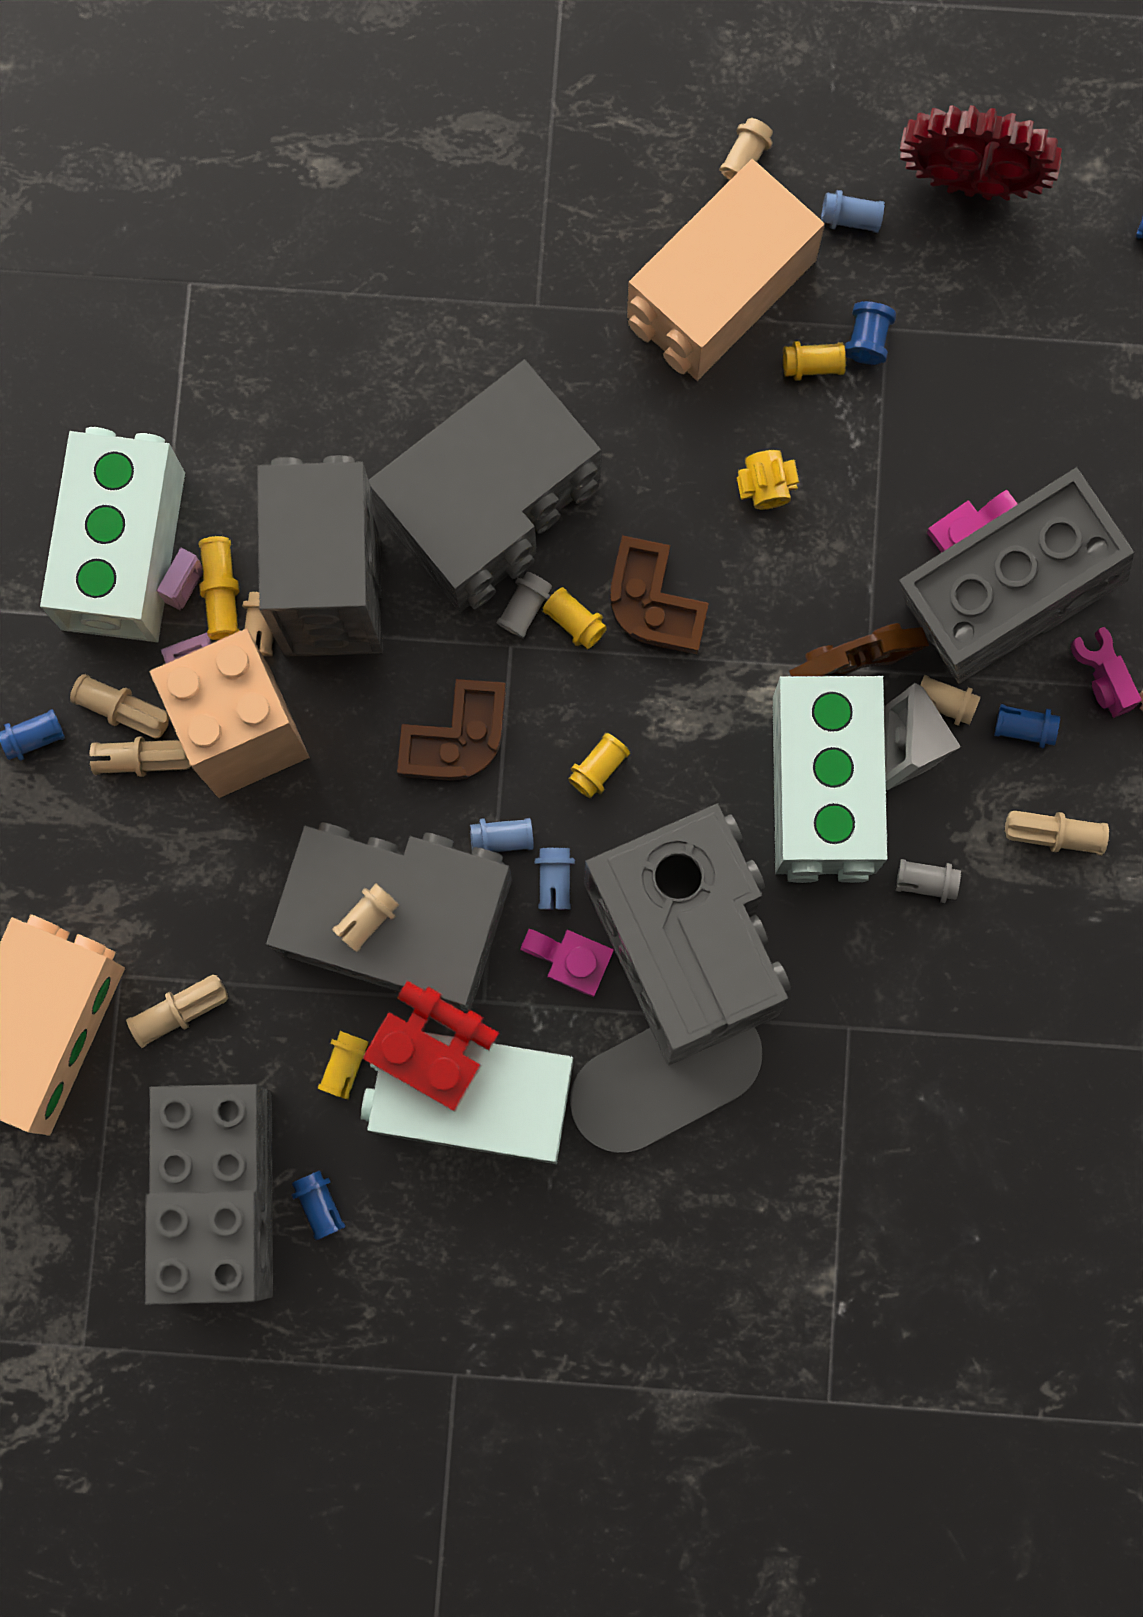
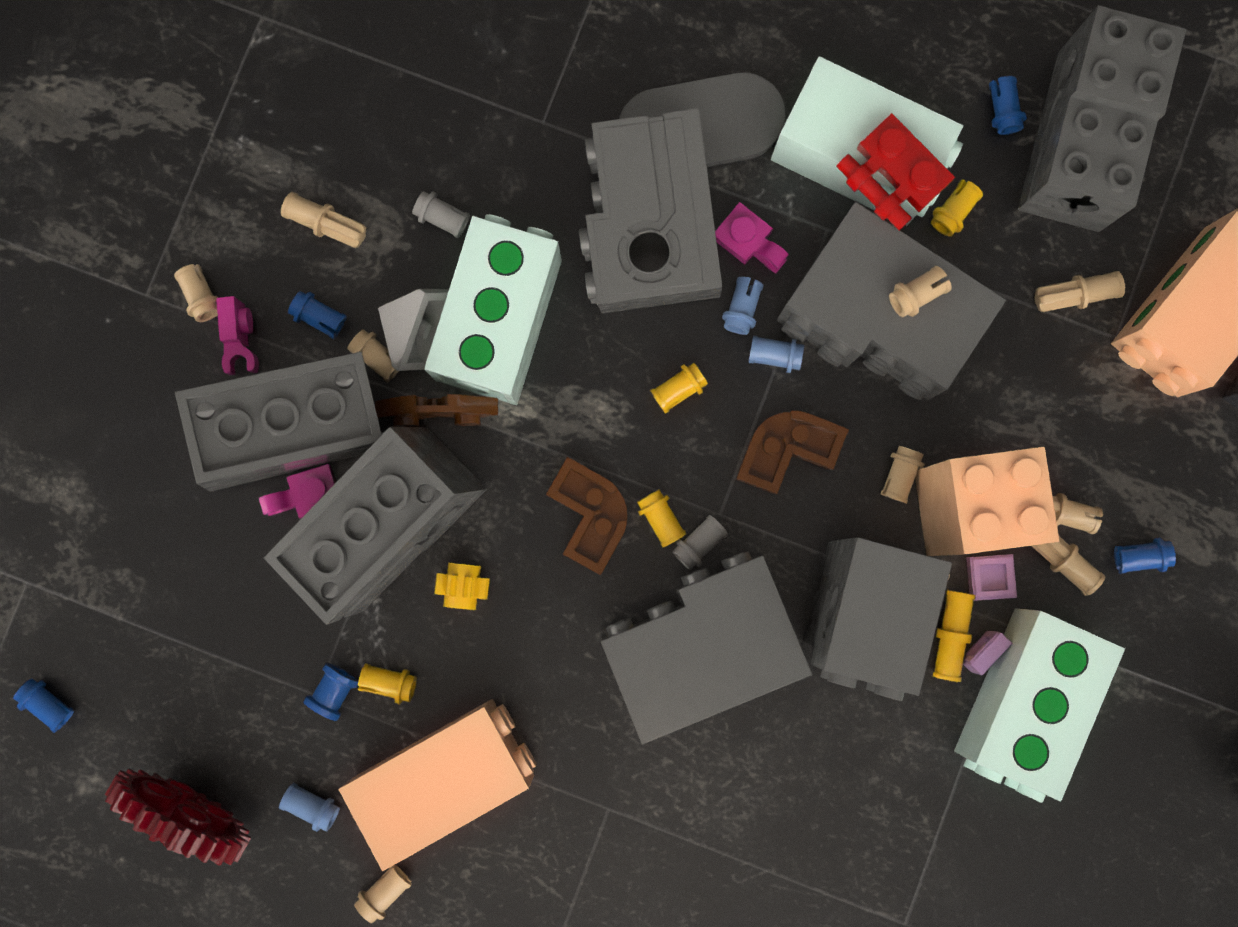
camera: 165 degrees left, 5 degrees up
none -> dark grey piece [264,427,487,625]
none -> tan pin [881,446,925,504]

